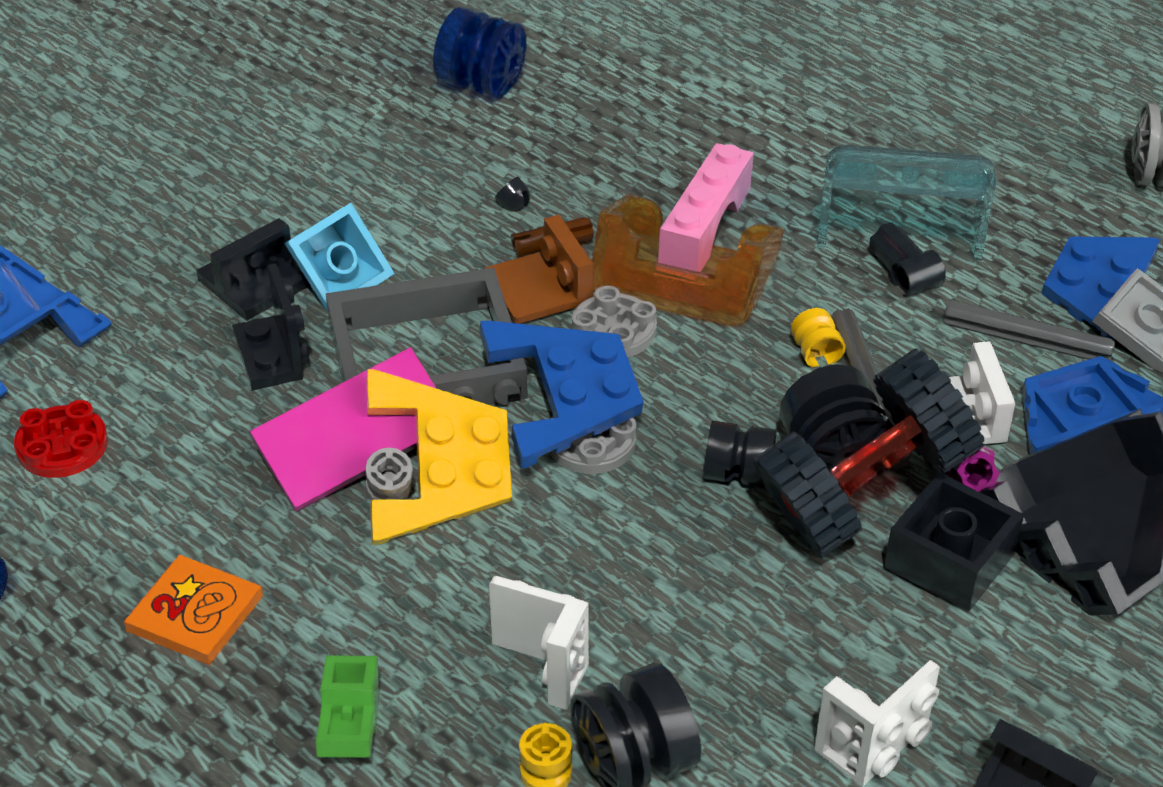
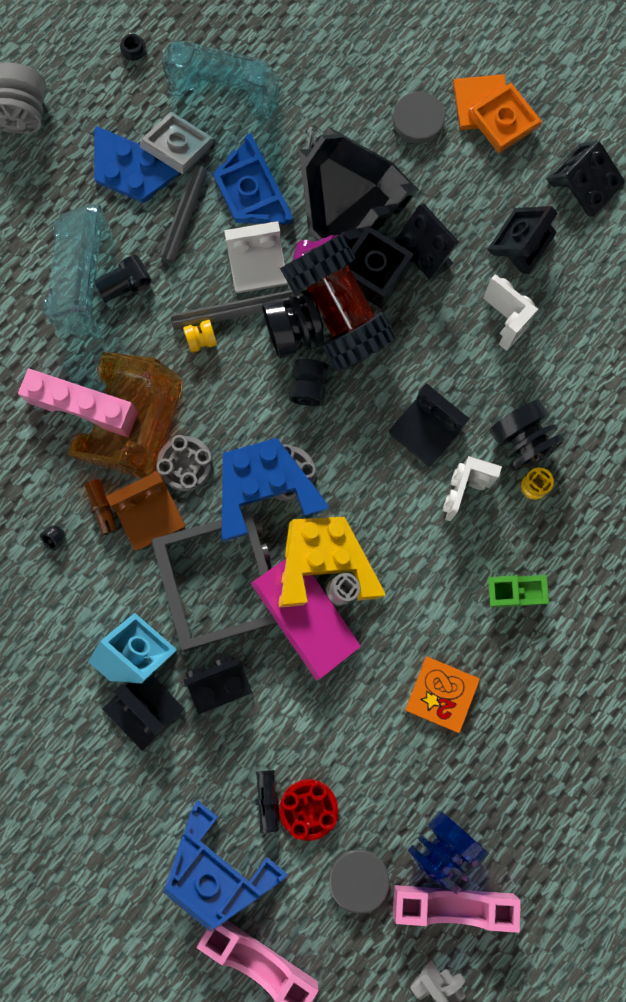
camera: 95 degrees left, 35 degrees up
none -> black pin [255,770,279,833]
none -> black bracket [389,383,470,467]
none -> black bracket [395,203,459,280]

